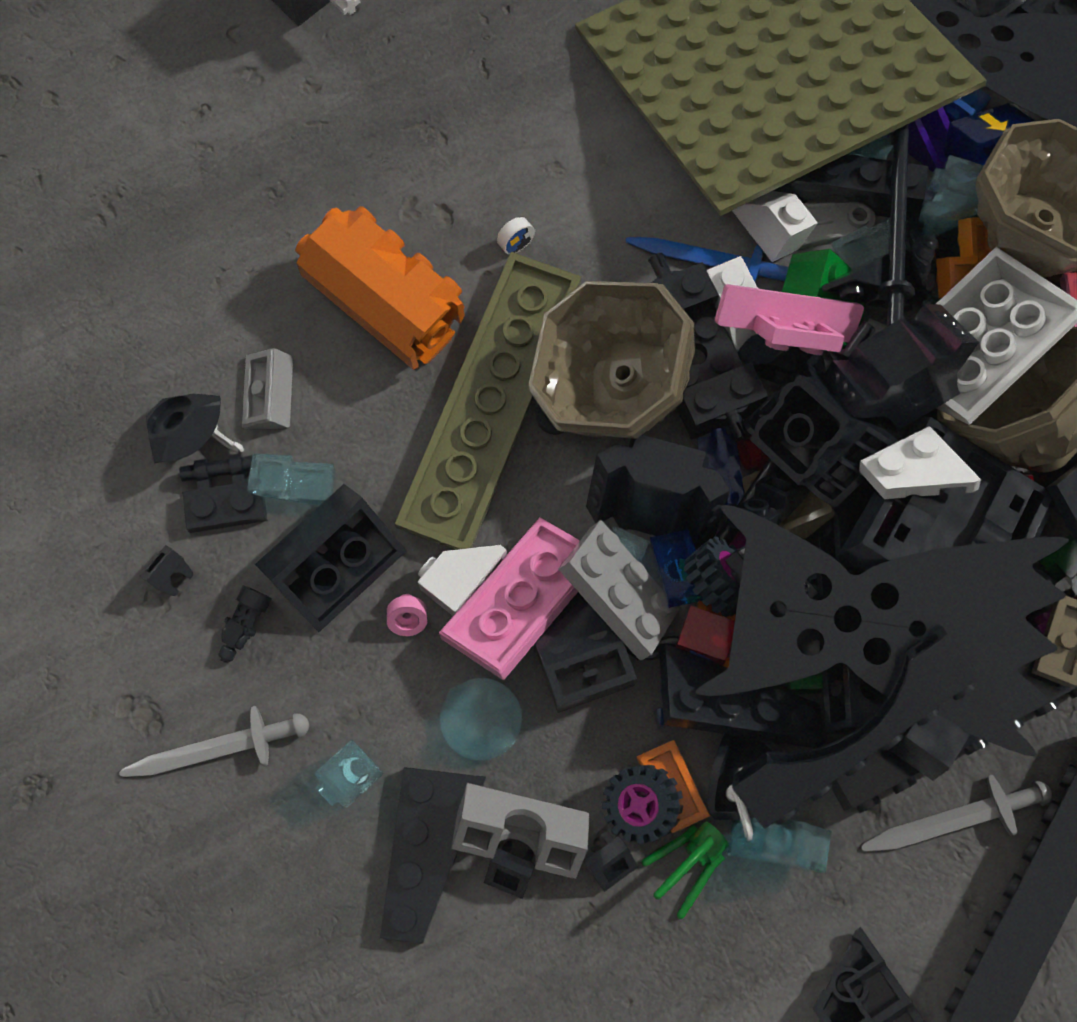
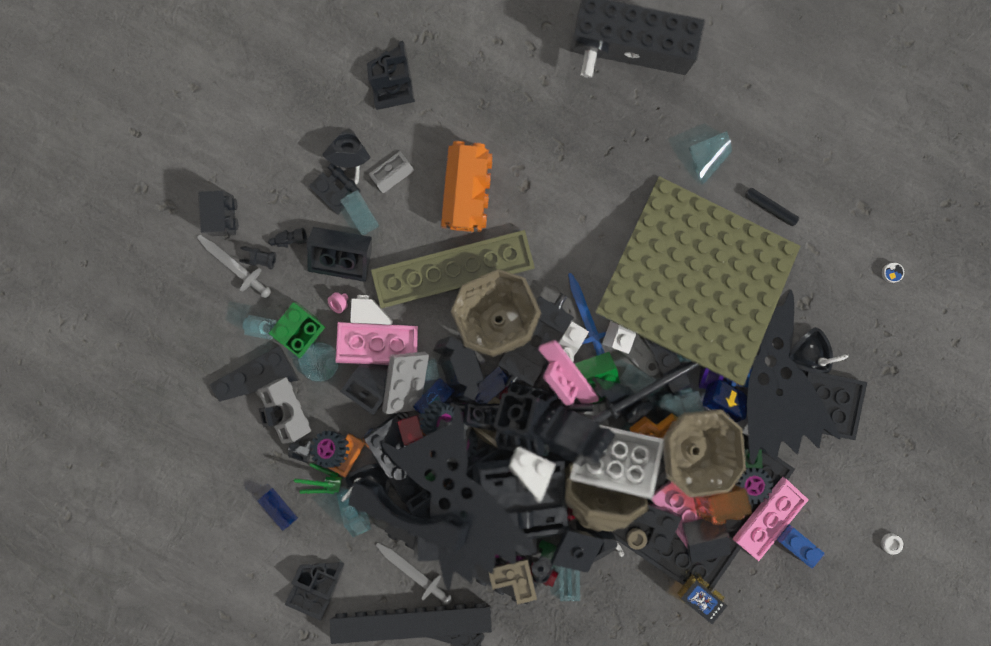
camera: 55 degrees right, 15 degrees up
black tile [139,545,193,596] -> none
white tile [497,217,535,255] -> none
none -> black brick [199,190,239,236]
none -> black piece [239,246,276,270]
none -> clear blue hinge [258,488,298,531]
none -> green slope [268,302,325,359]
none -> black slope [367,41,415,110]

